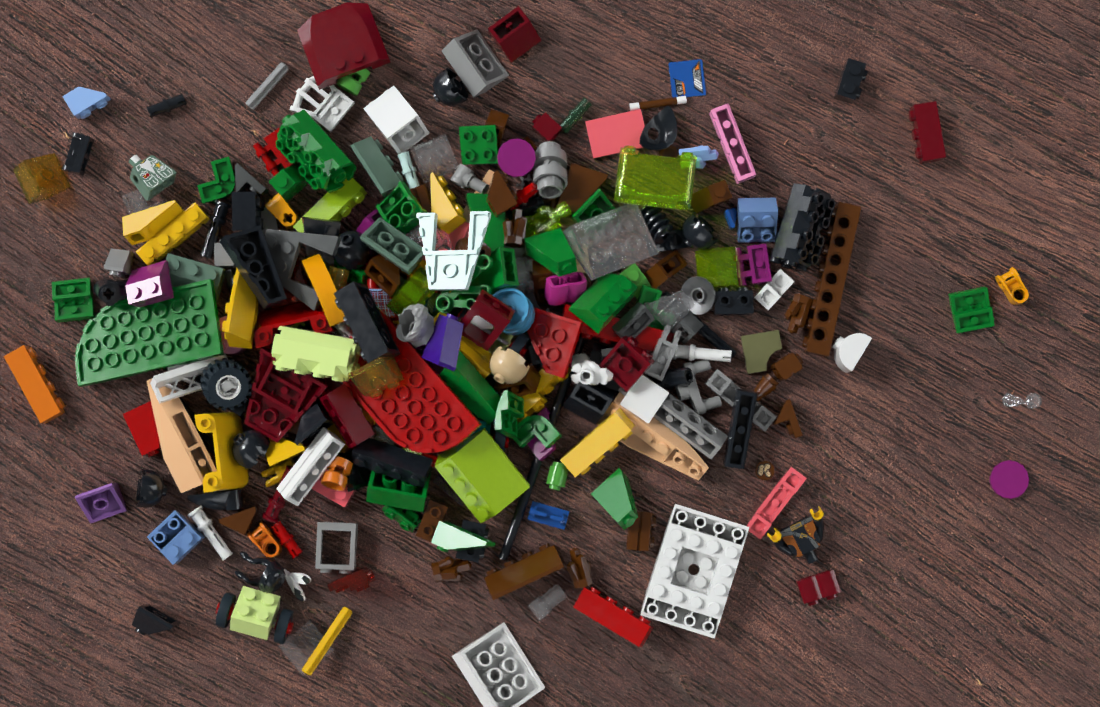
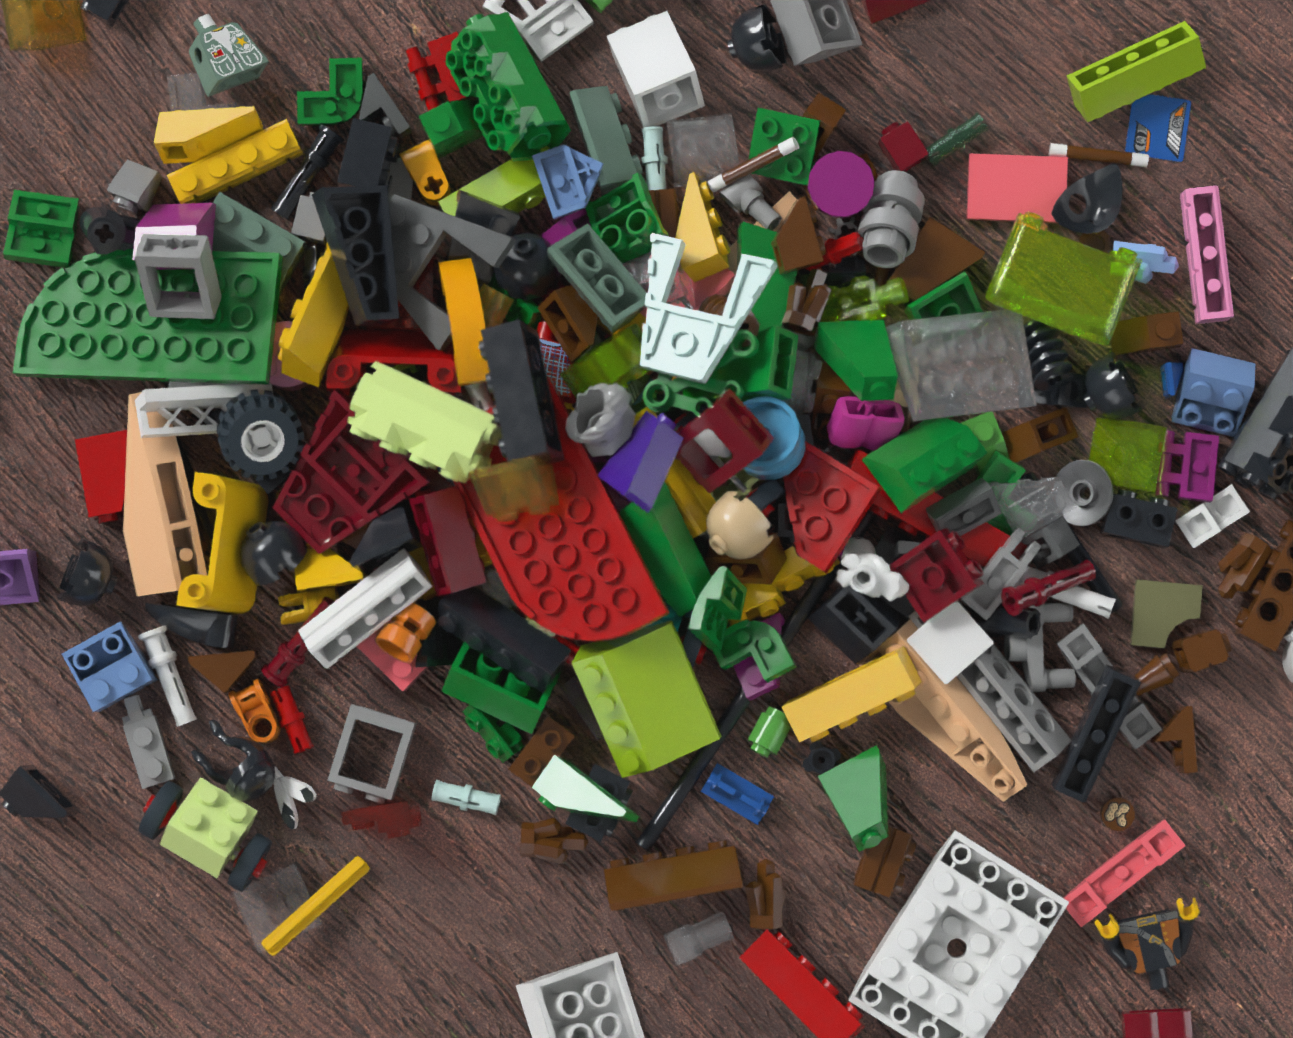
camera: 15 degrees right, 0 degrees up
none -> light grey hinge [122,695,176,789]
none -> light grey window [134,234,222,319]
none -> light aqua pin [431,780,501,815]
none -> medium blue slope [532,145,604,219]
none -> reddish brown bar [708,137,799,193]
none -> black plate [803,741,841,775]
none -> dark red pin [1001,560,1096,616]
none -> lime brick [1067,21,1206,122]

